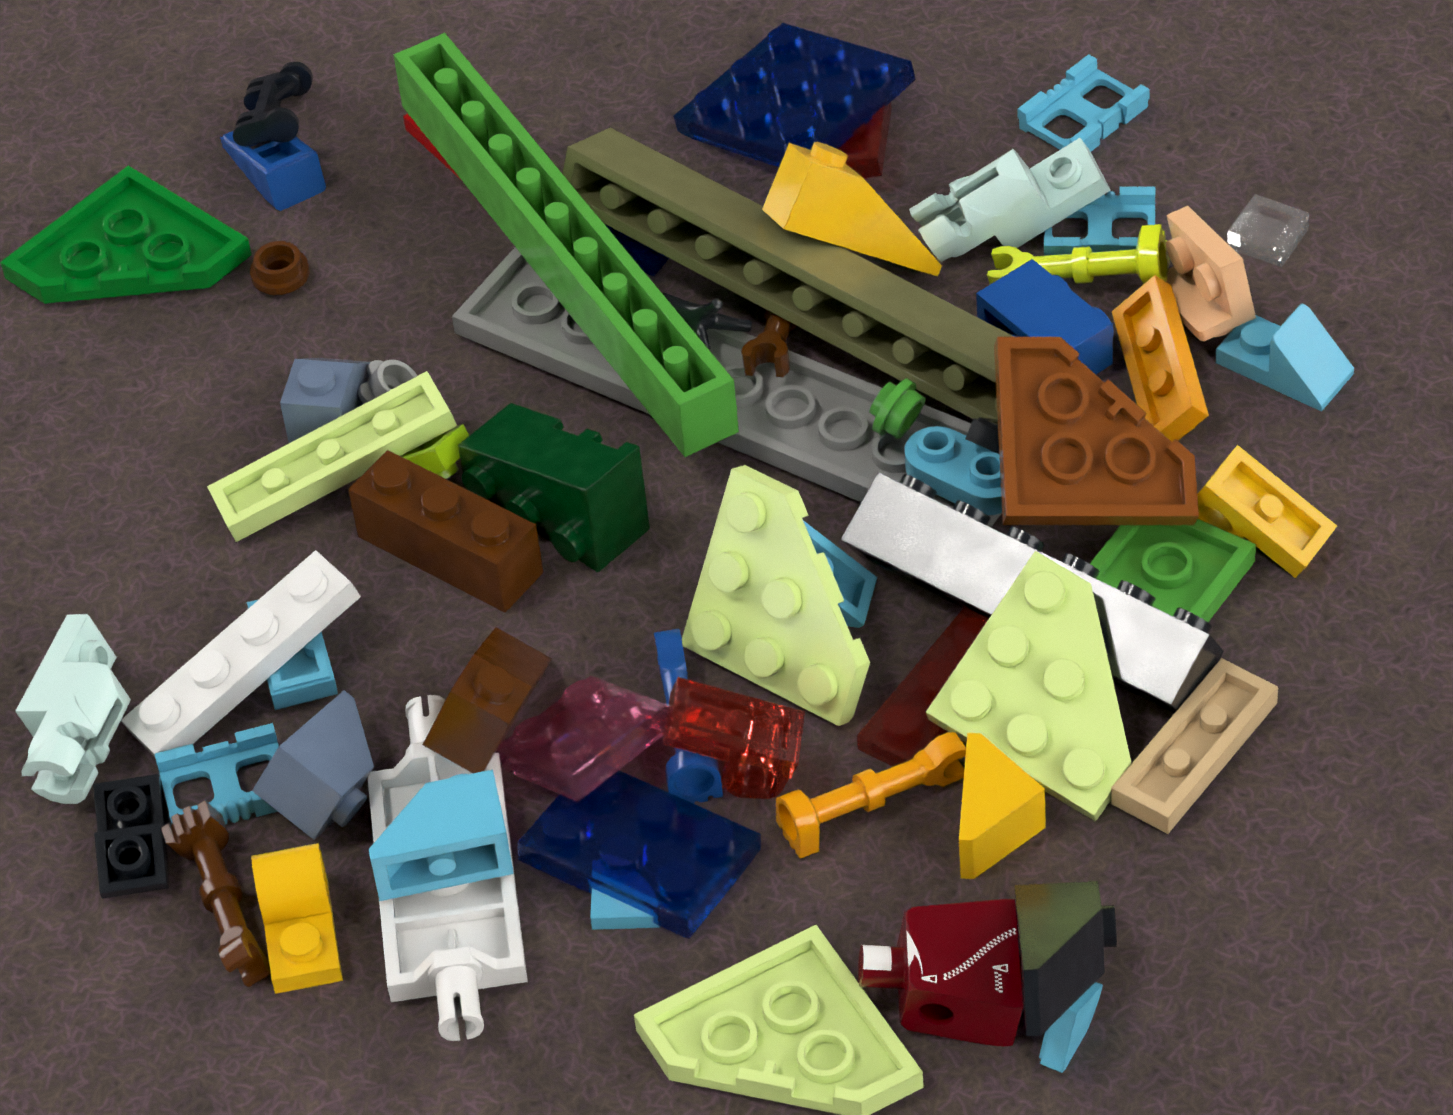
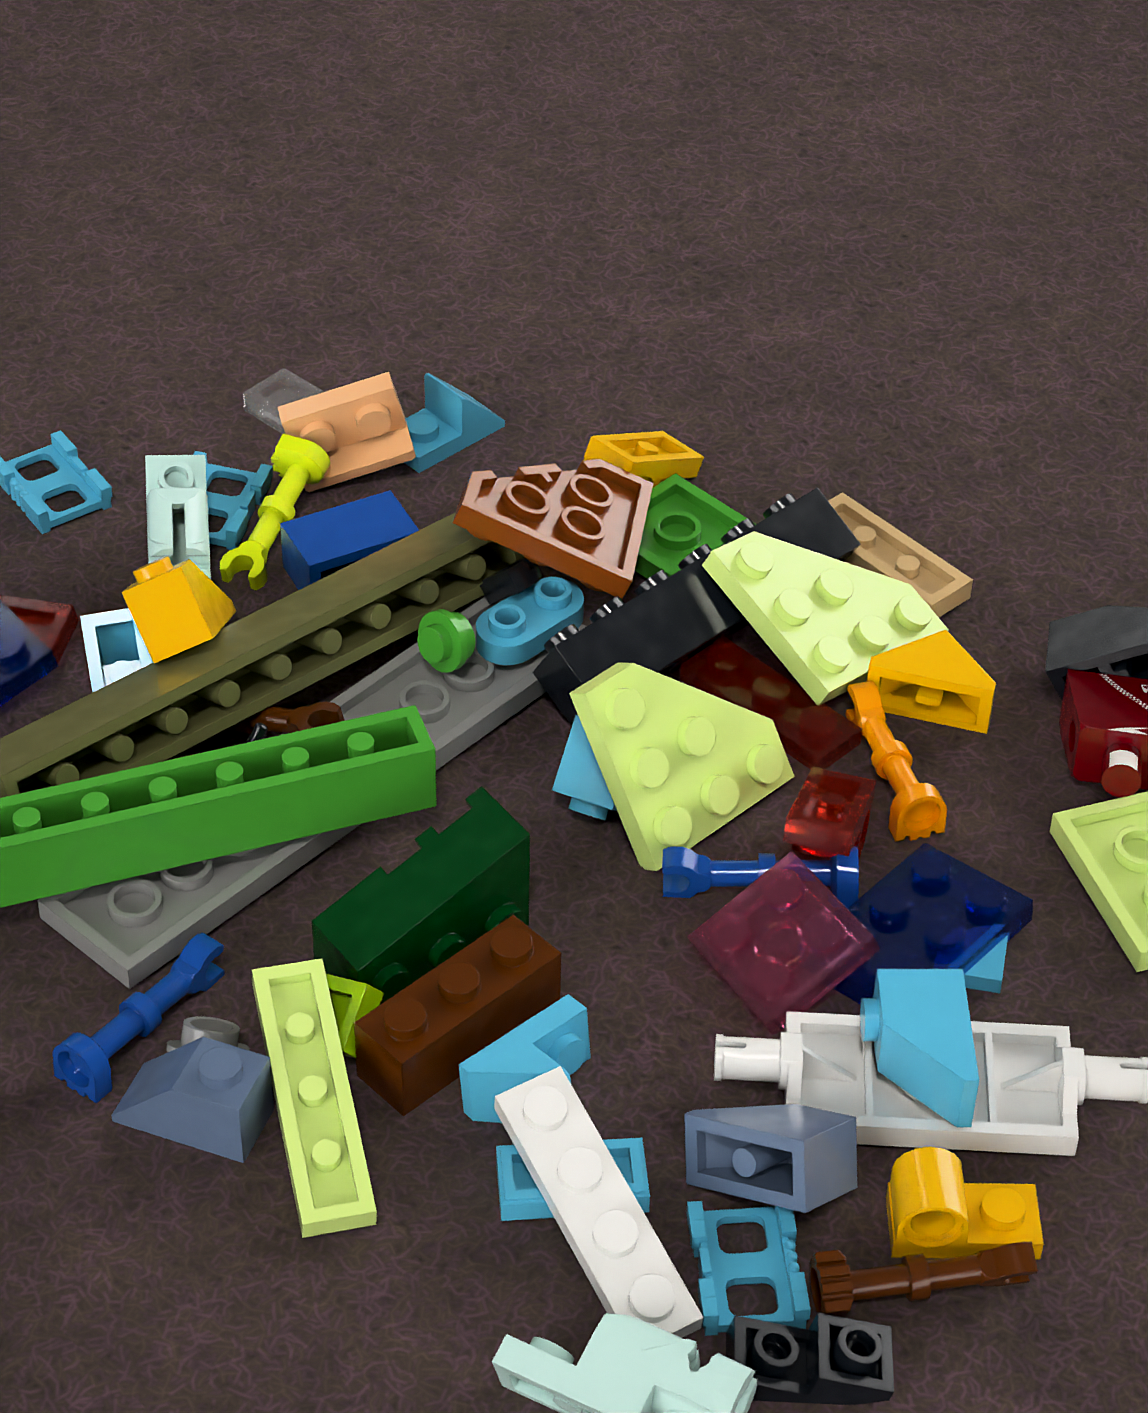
camera: 85 degrees left, 5 degrees down
reddish brown slope [422,627,552,773] -> none
light orange plate [1112,275,1209,442] -> none
none -> blue piece [53,933,225,1103]
none -> medium azure slope [458,994,591,1123]

